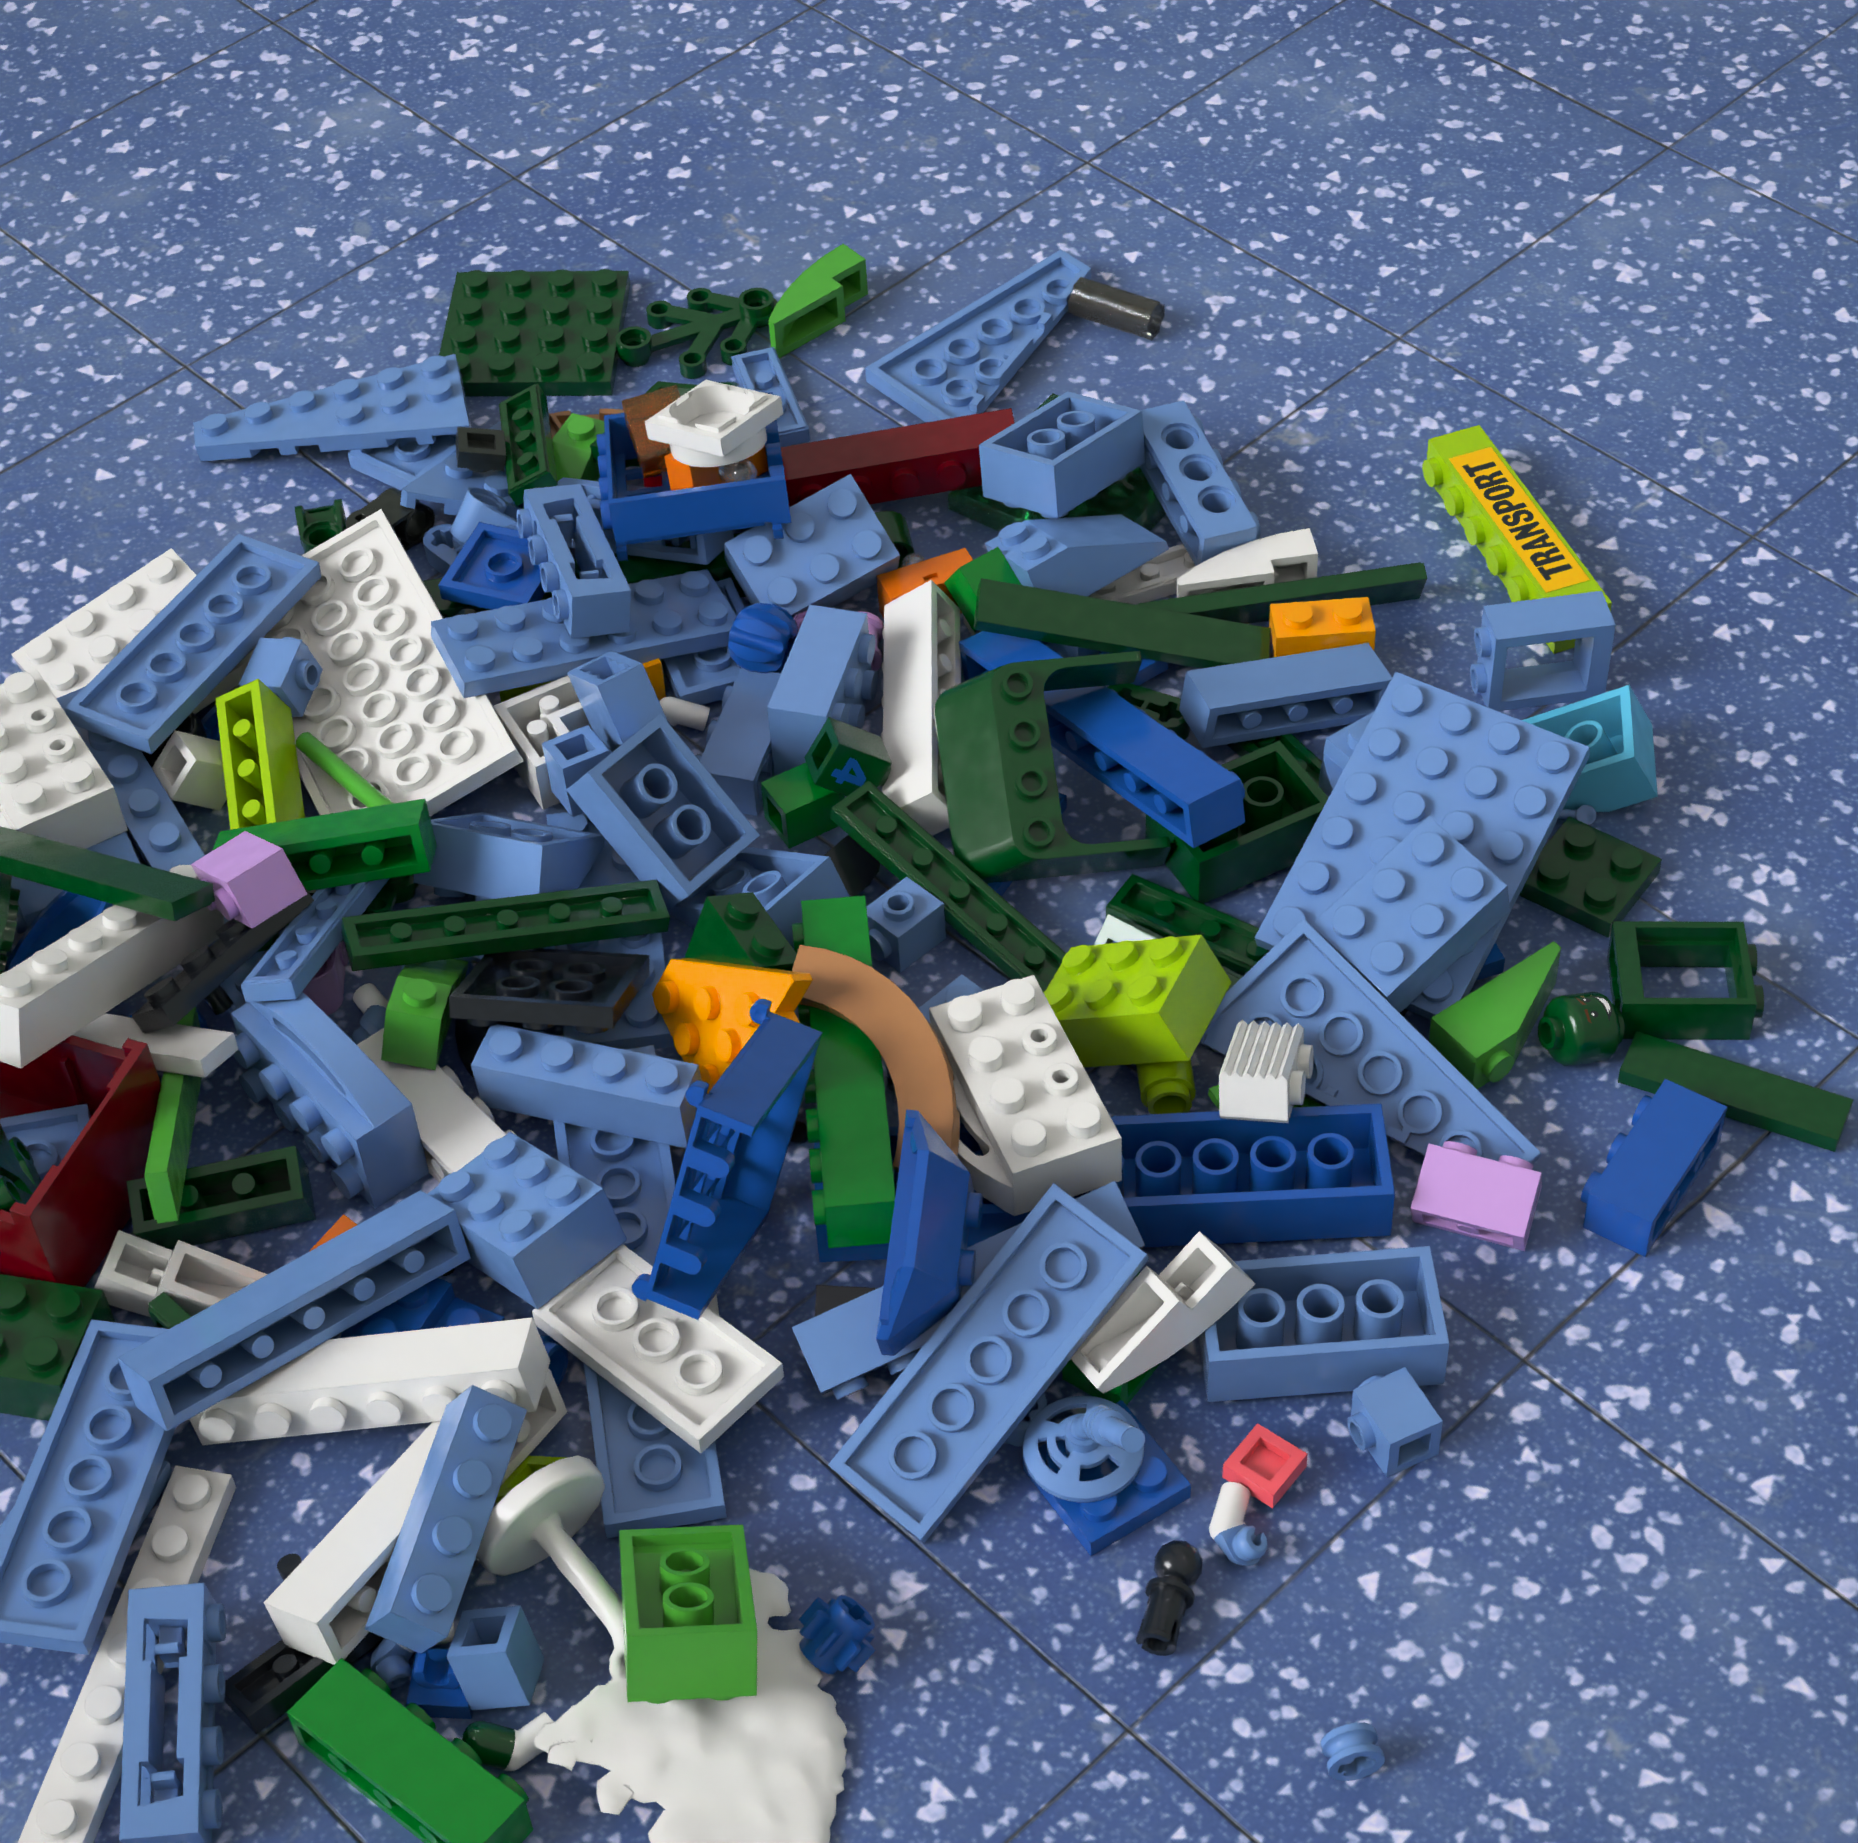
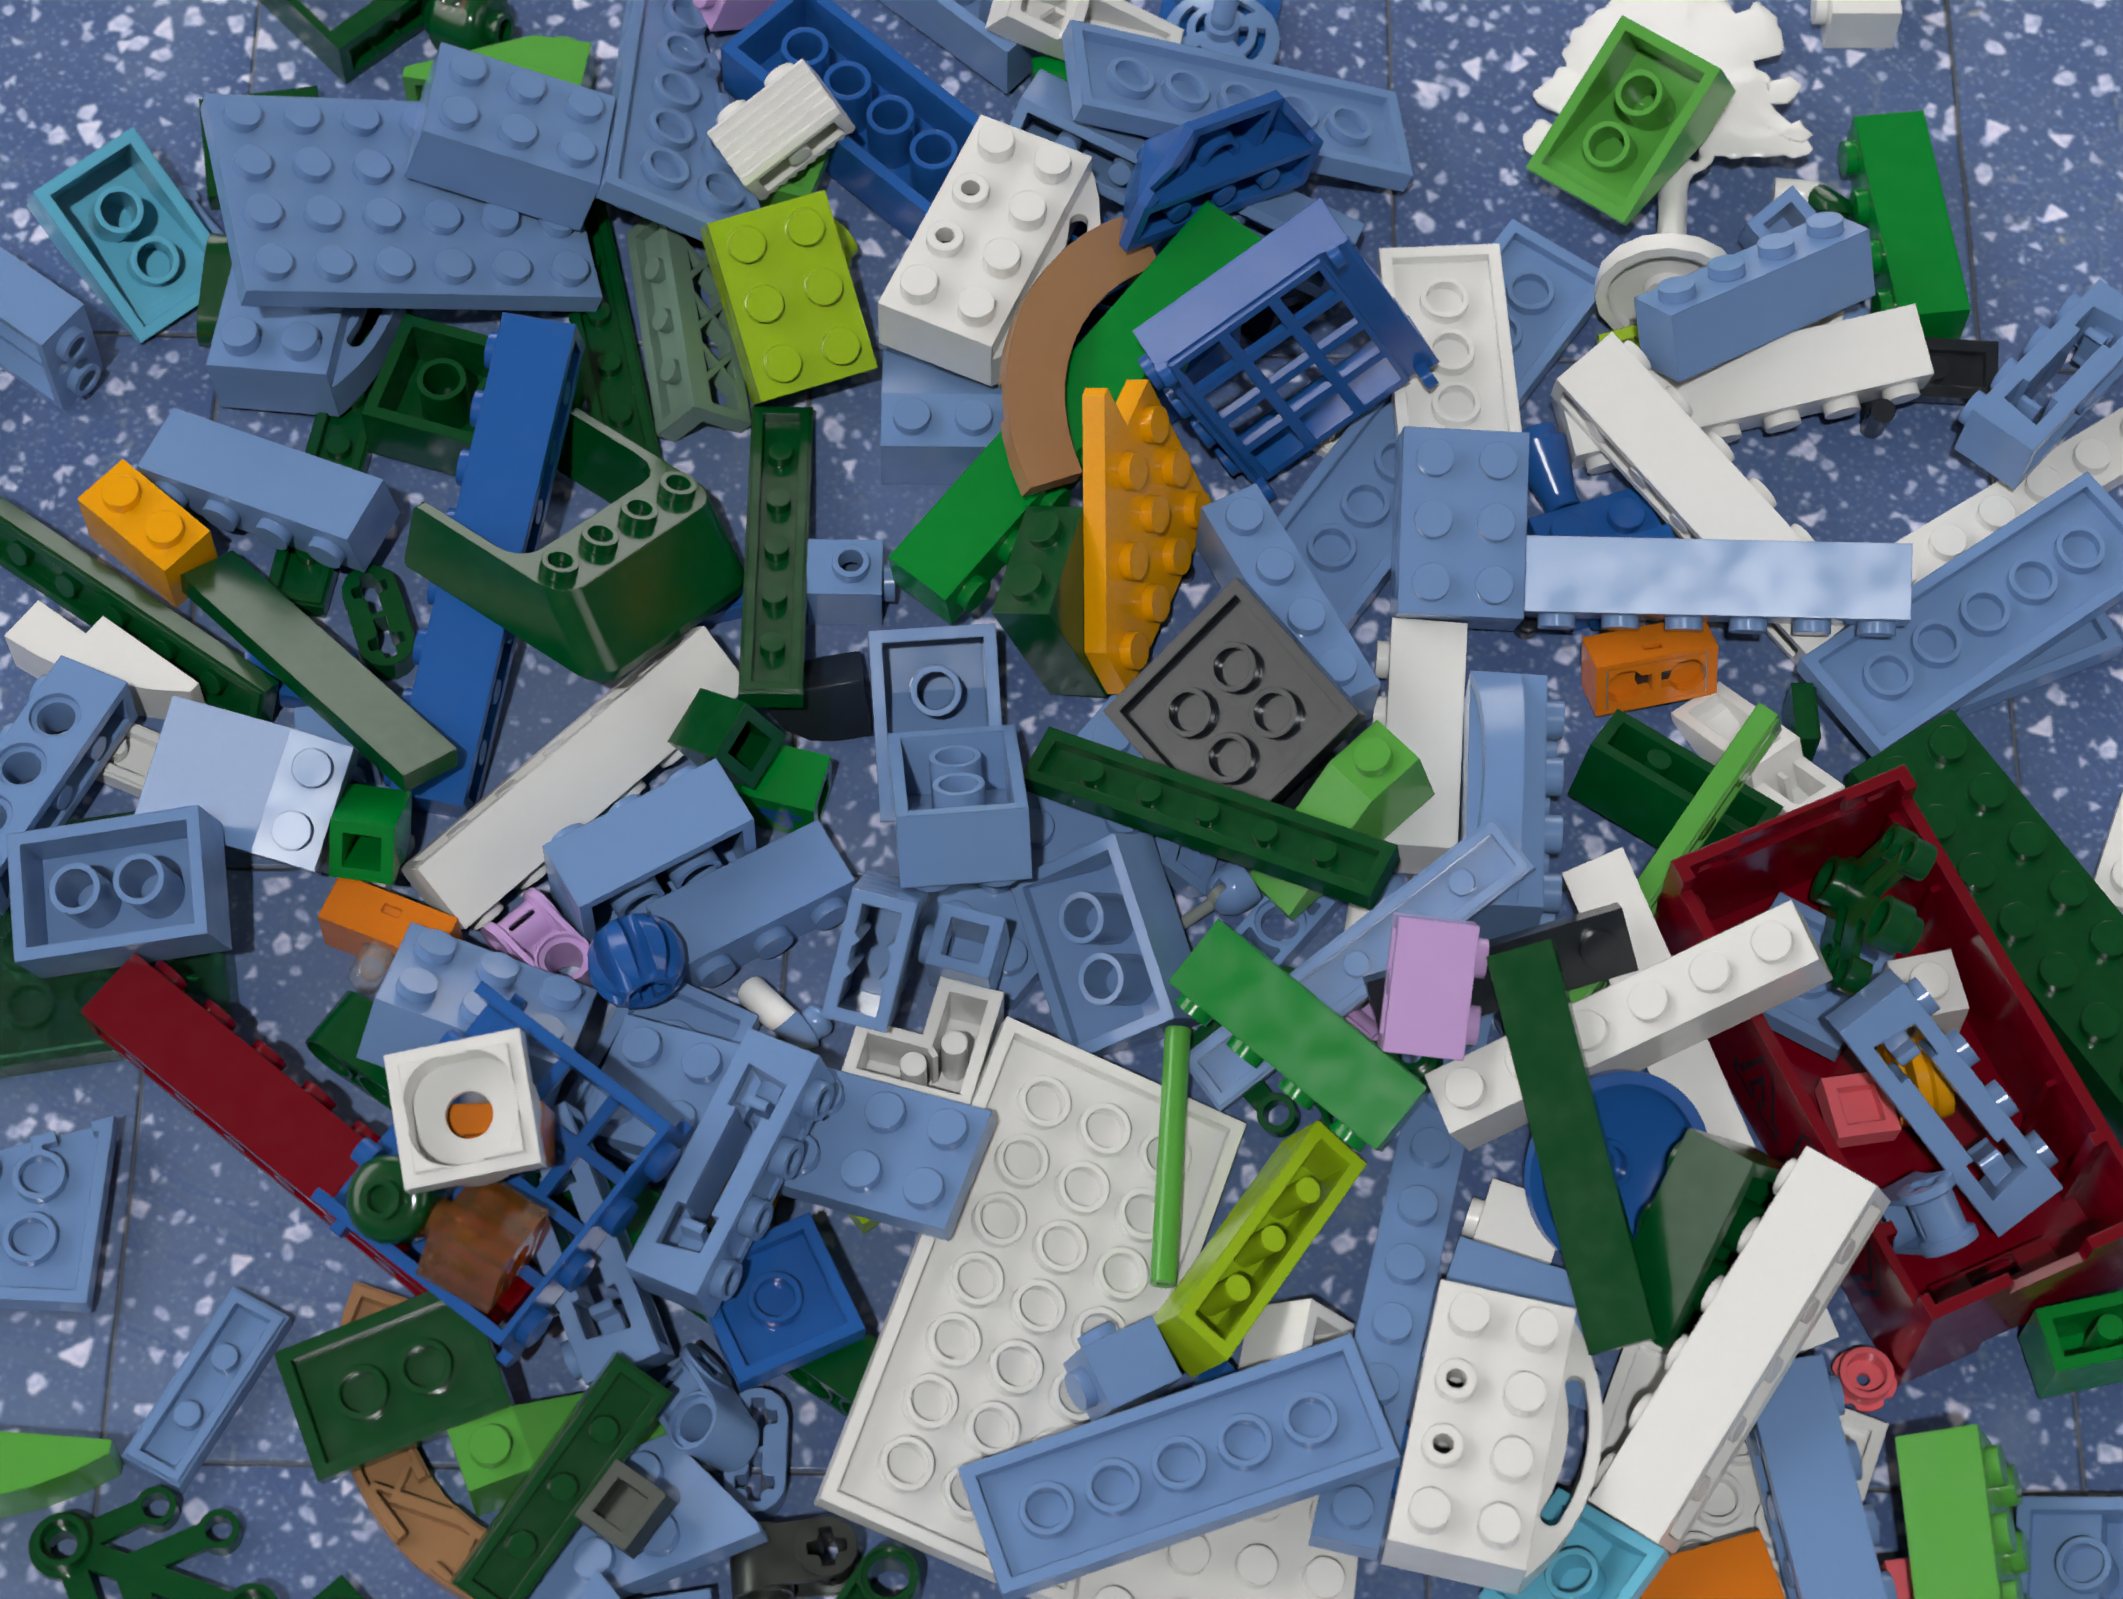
camera: 140 degrees left, 15 degrees up
blue gear [799,1595,876,1674] -> none

